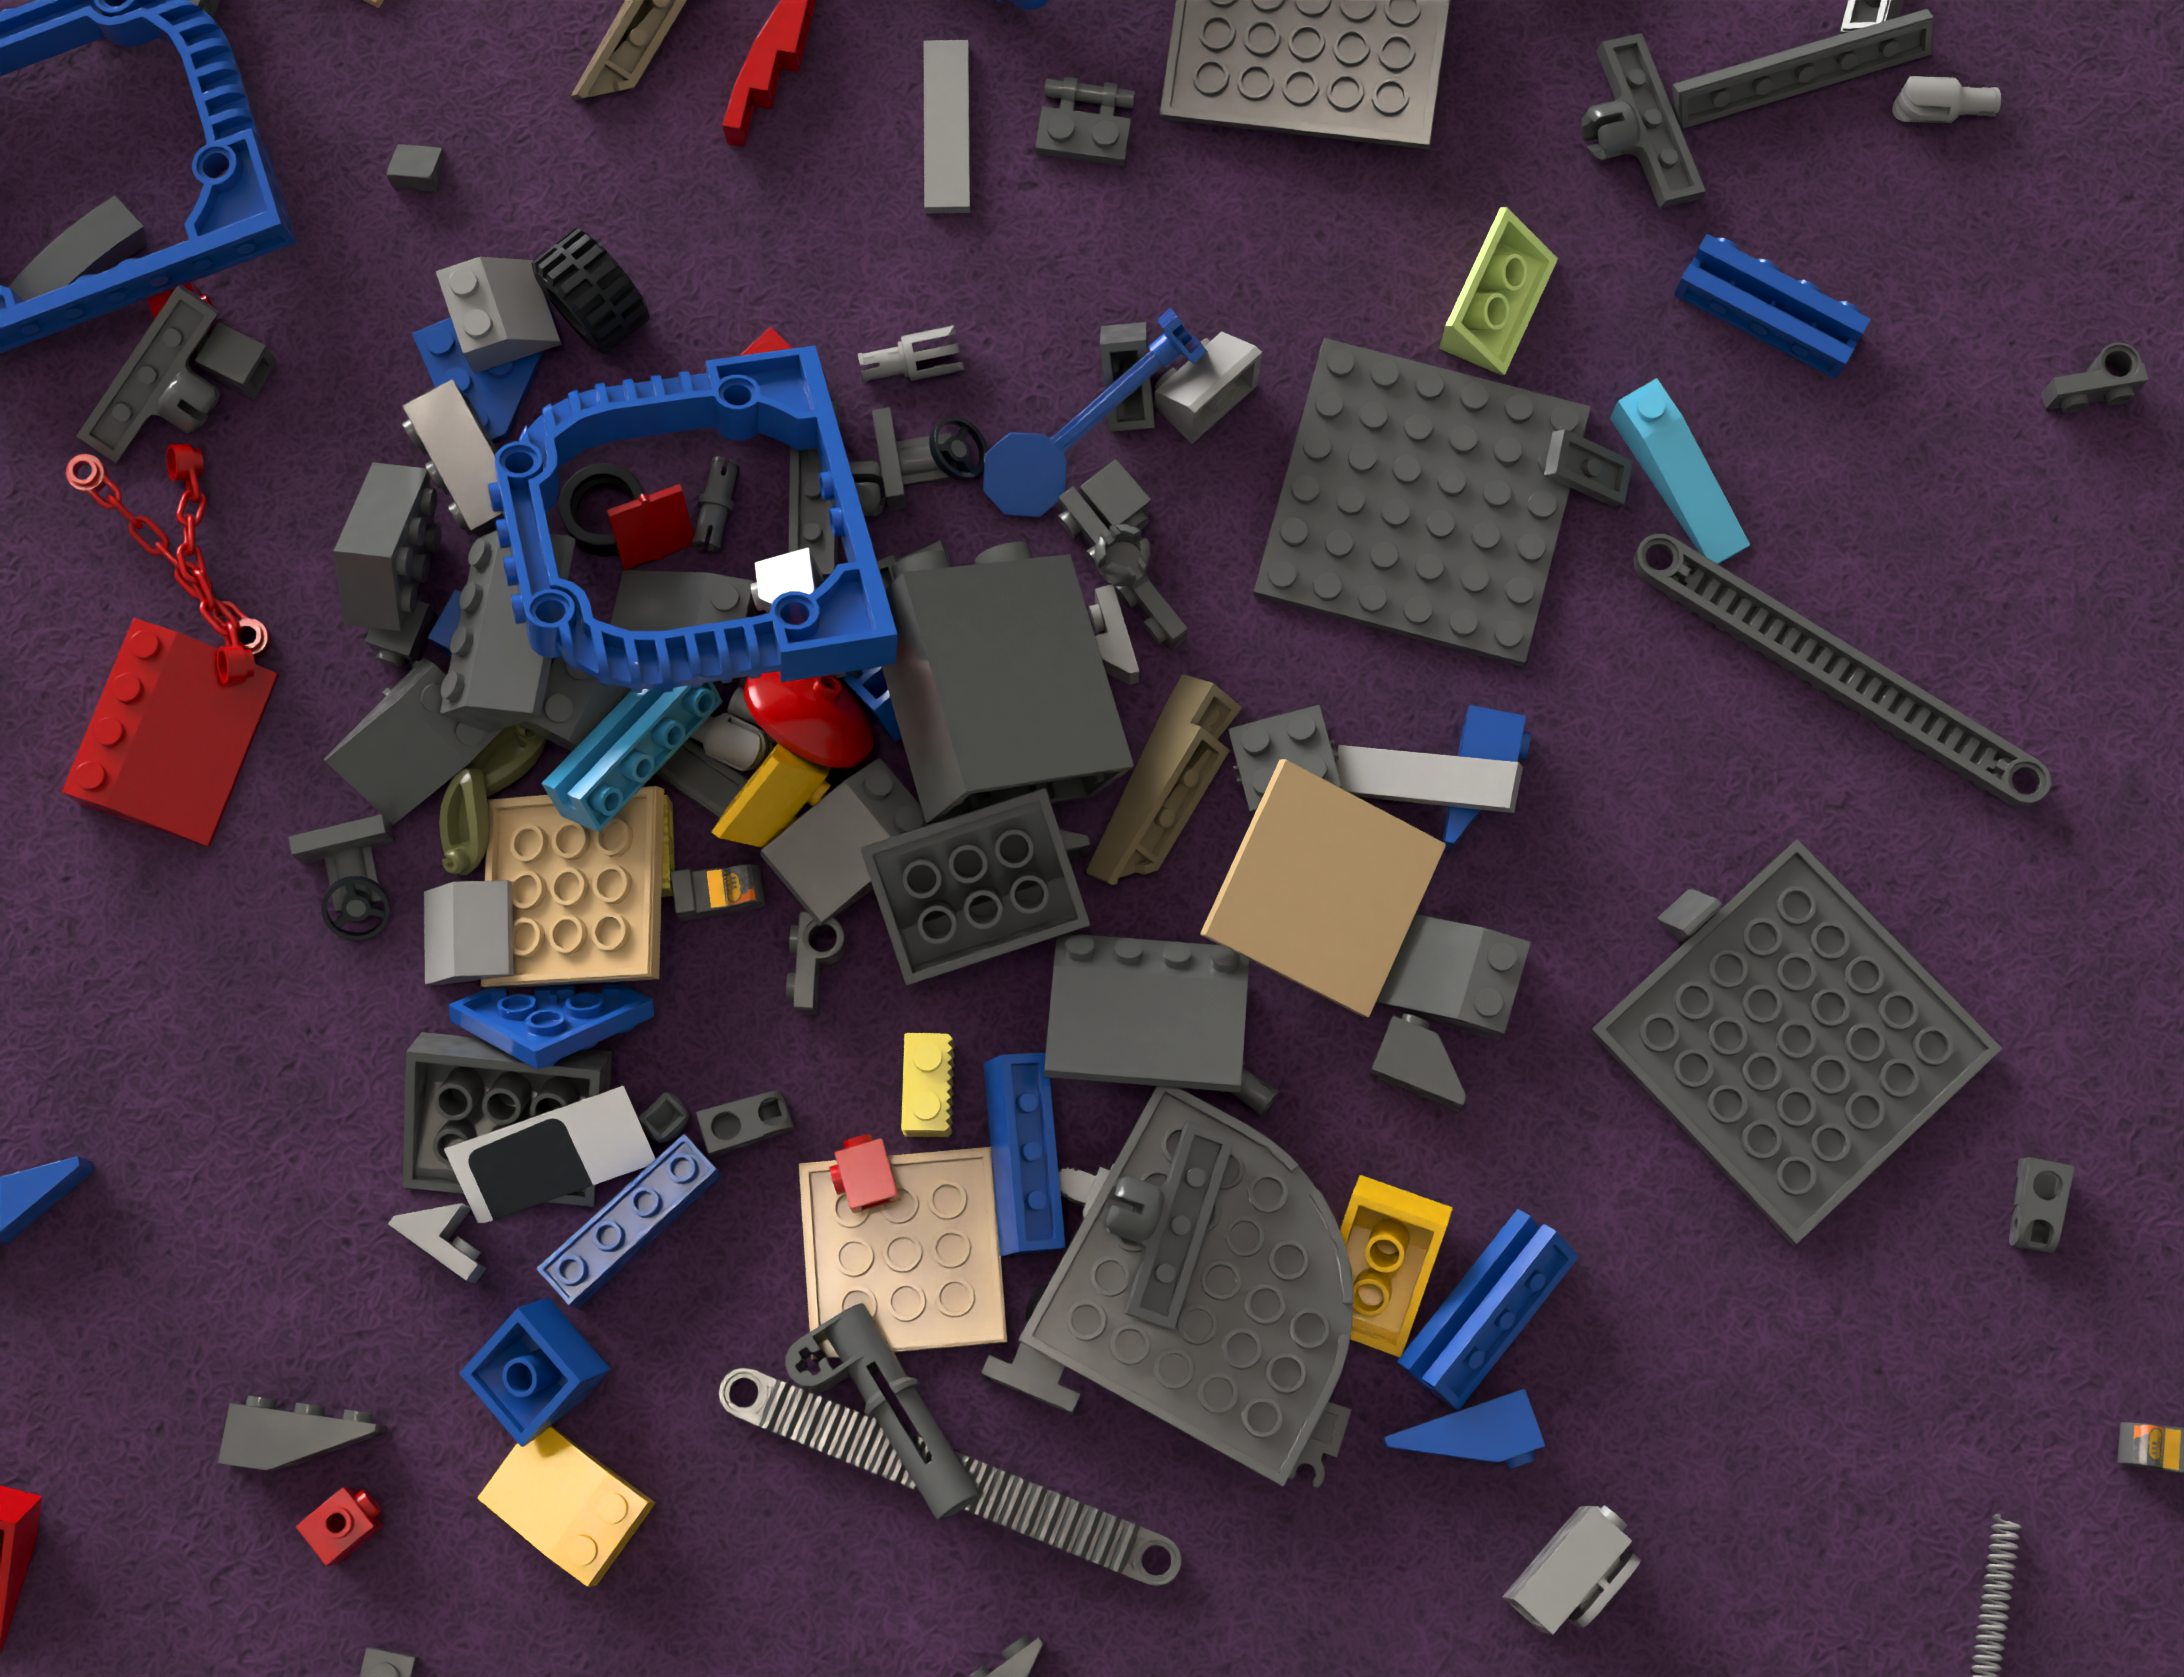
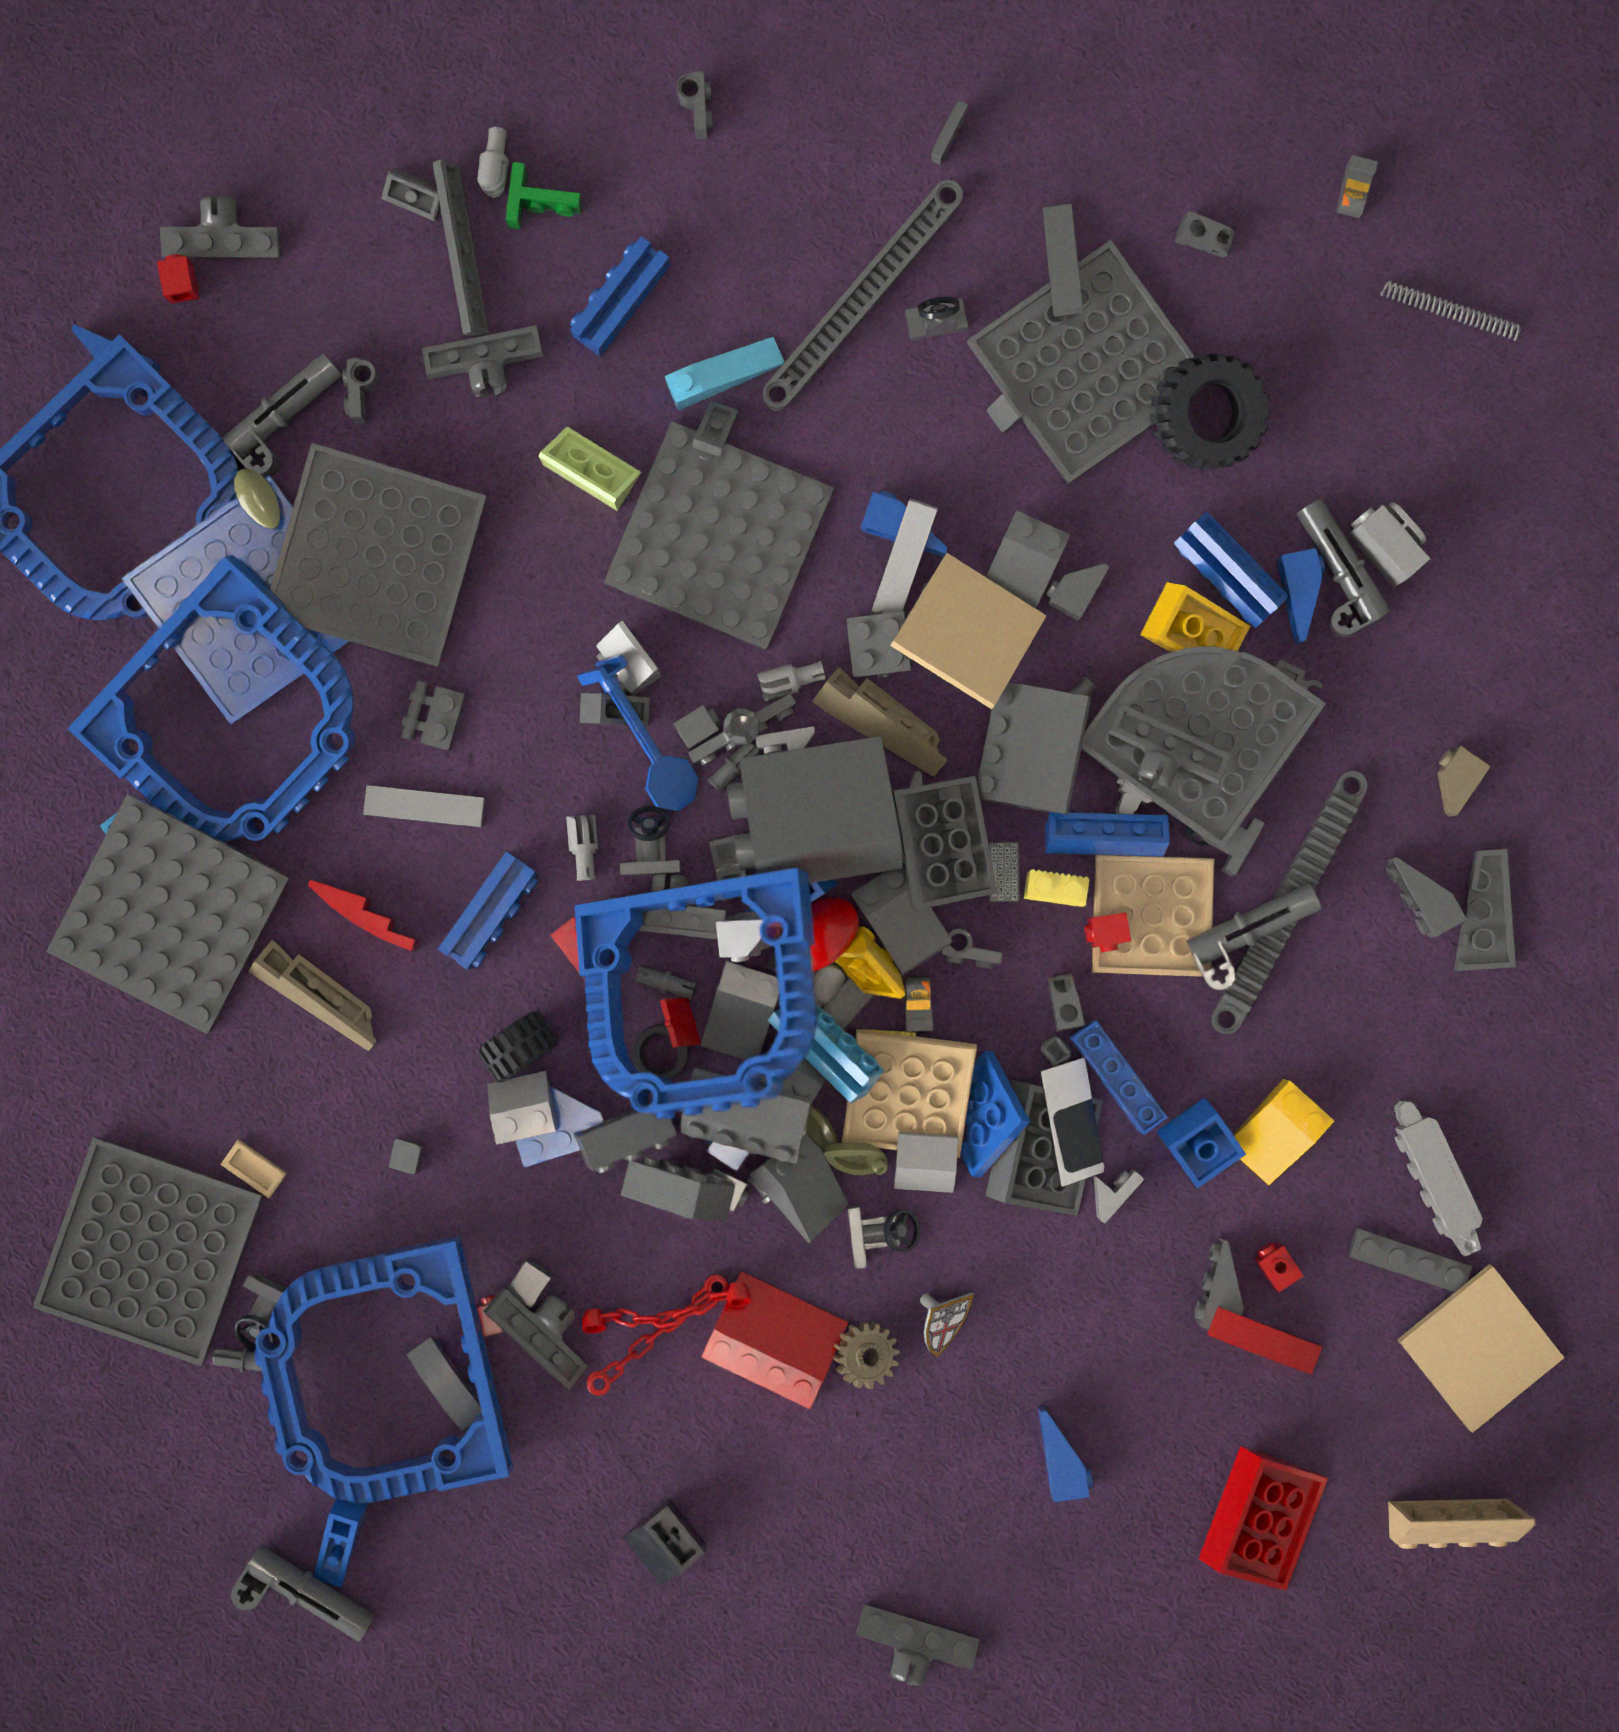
camera: 85 degrees left, 10 degrees up
none -> blue brick [438,852,538,970]
none -> green bracket [506,162,583,230]
none -> dark grey axle [707,742,759,793]
none -> light grey arm [757,661,826,701]
none -> dark tan gear [833,1321,900,1389]
none -> dark grey piece [905,297,968,341]
none -> shield [920,1293,974,1357]
none -> dark grey tile [931,100,968,165]
none -> tile [988,842,1019,902]
none -> dark grey tile [1042,203,1083,317]
none -> black tyre [1150,353,1271,469]
none -> red slope [1207,1306,1322,1375]
none -> dark grey piece [1296,499,1391,638]

